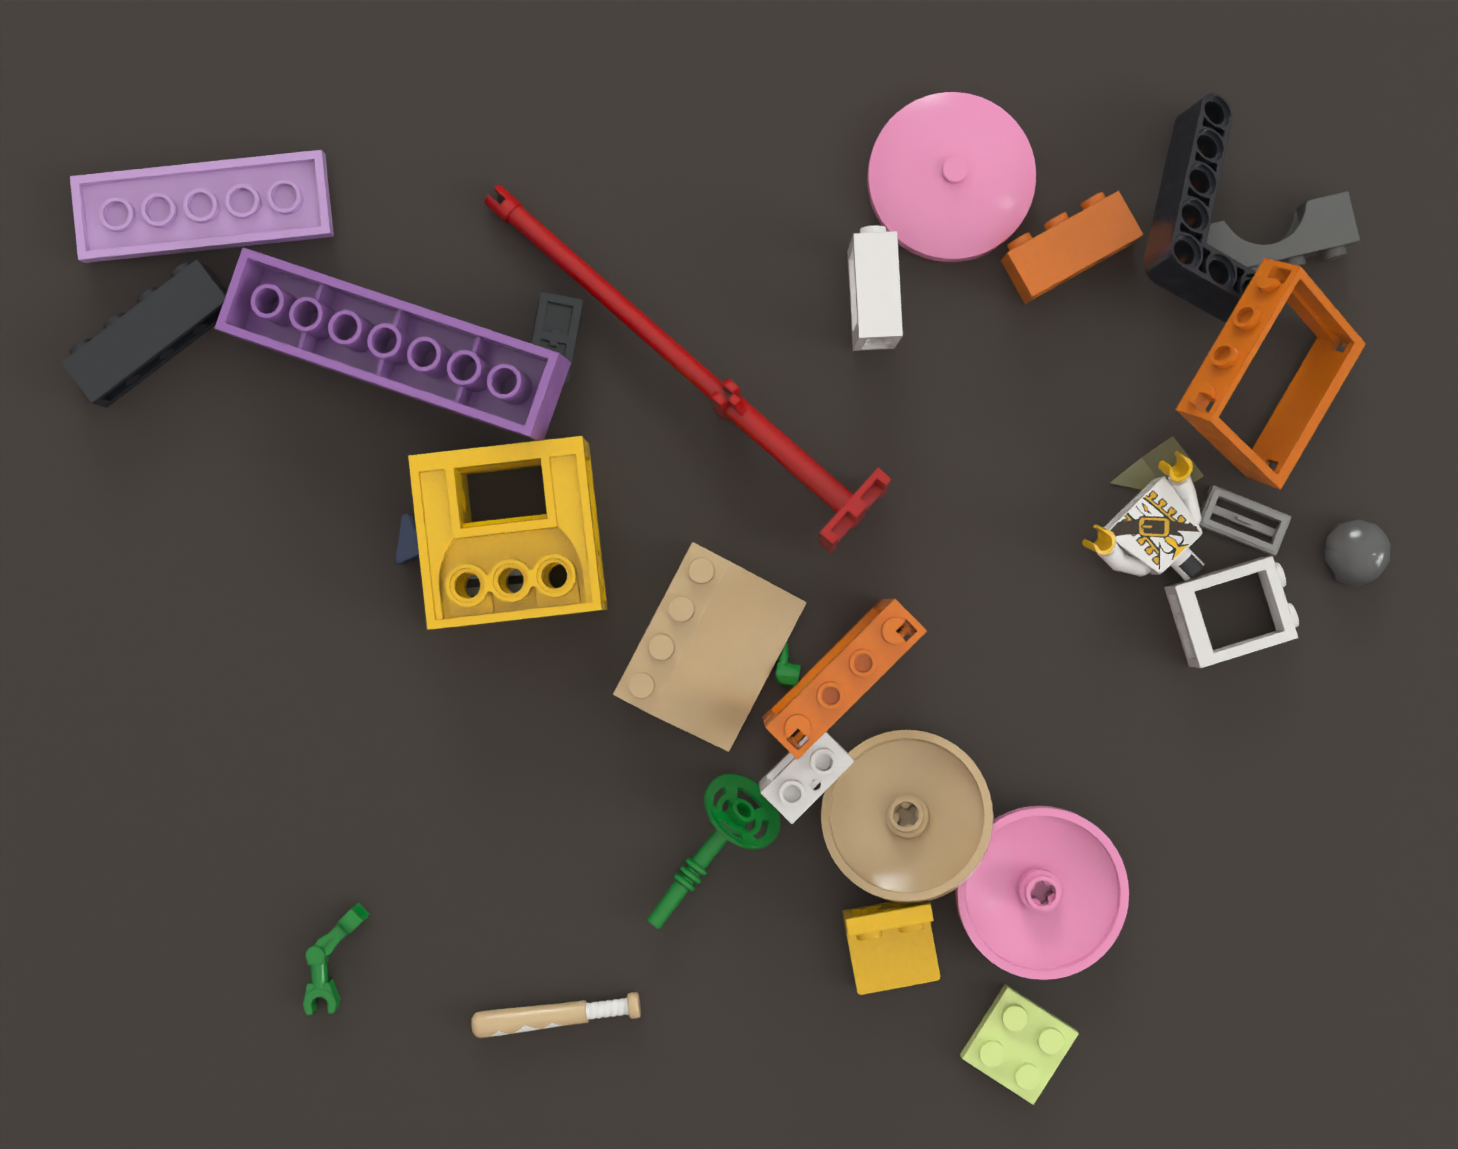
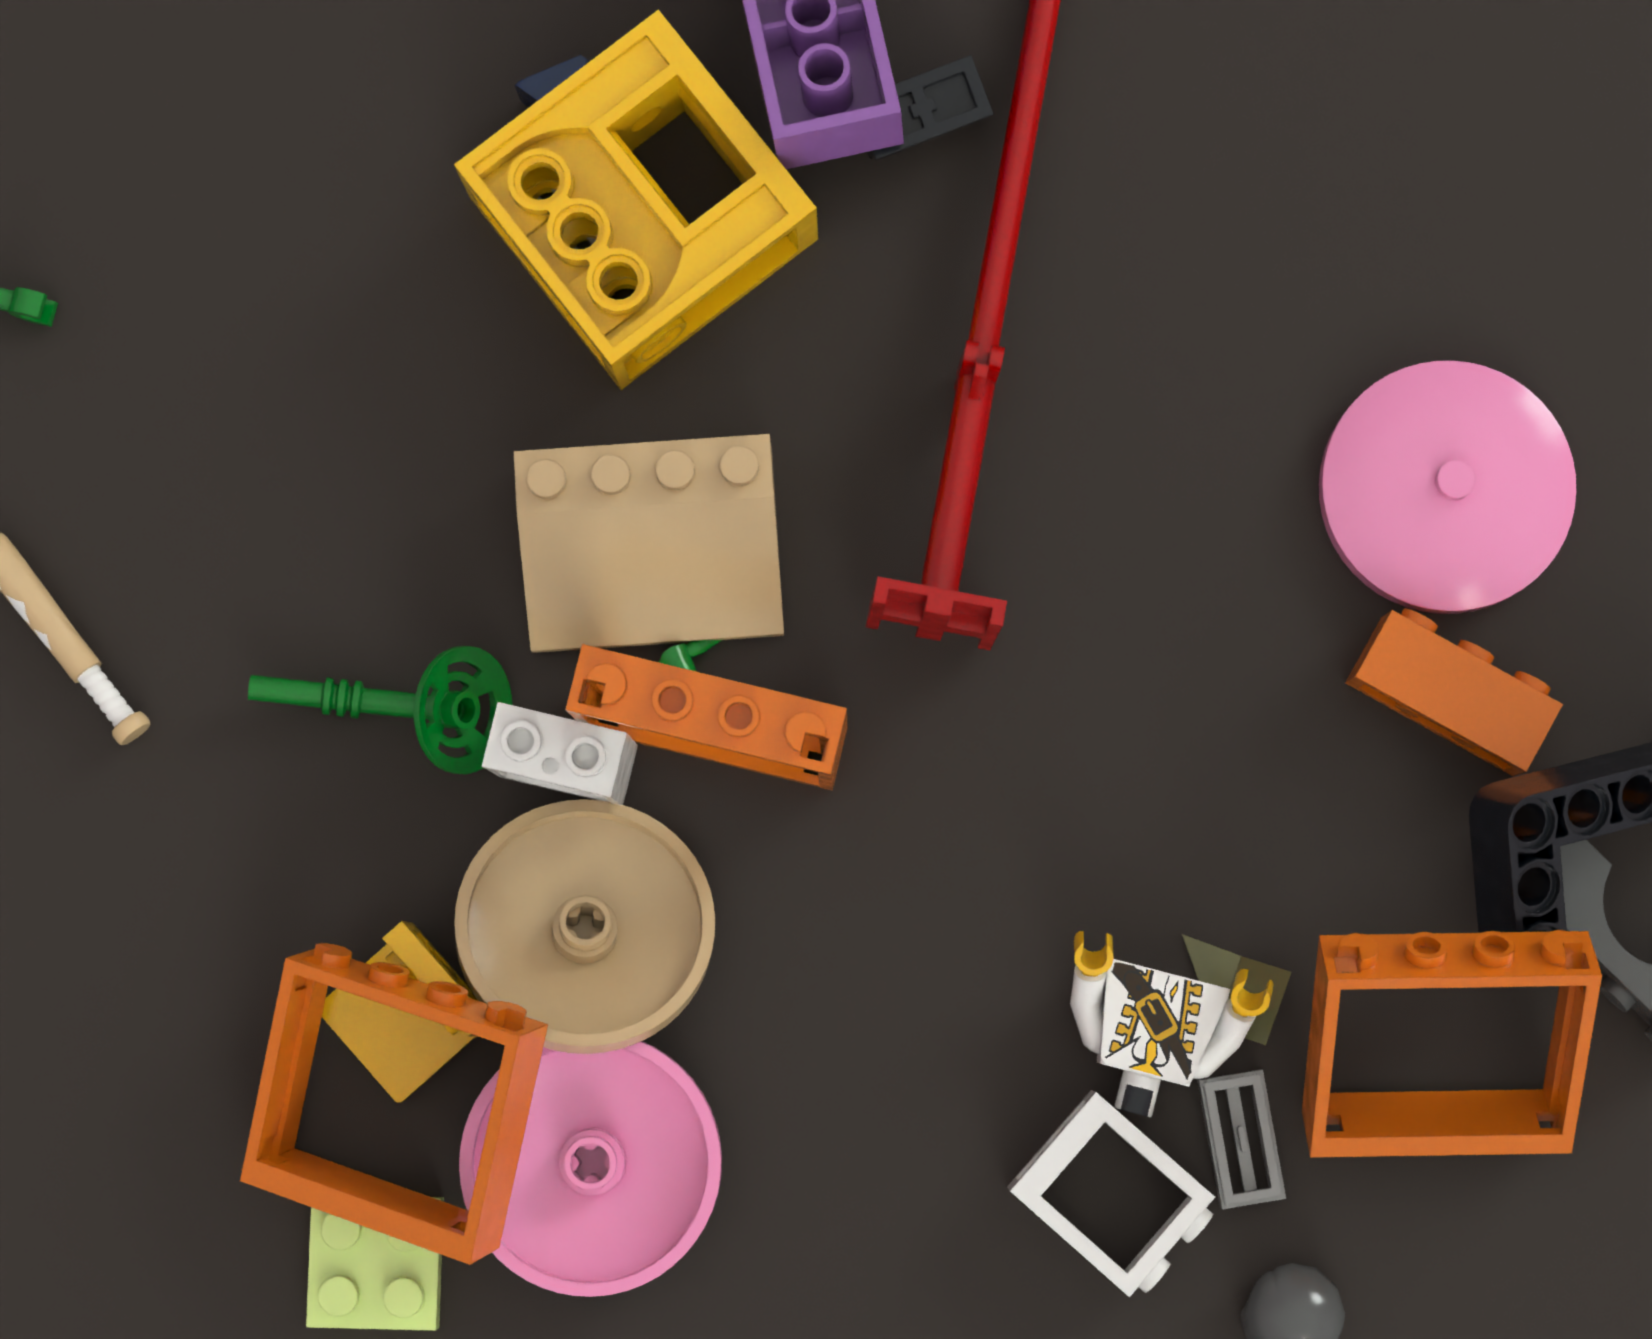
camera: 65 degrees right, 5 degrees down
white window [847,225,903,351] -> none
none -> orange window [240,943,548,1265]

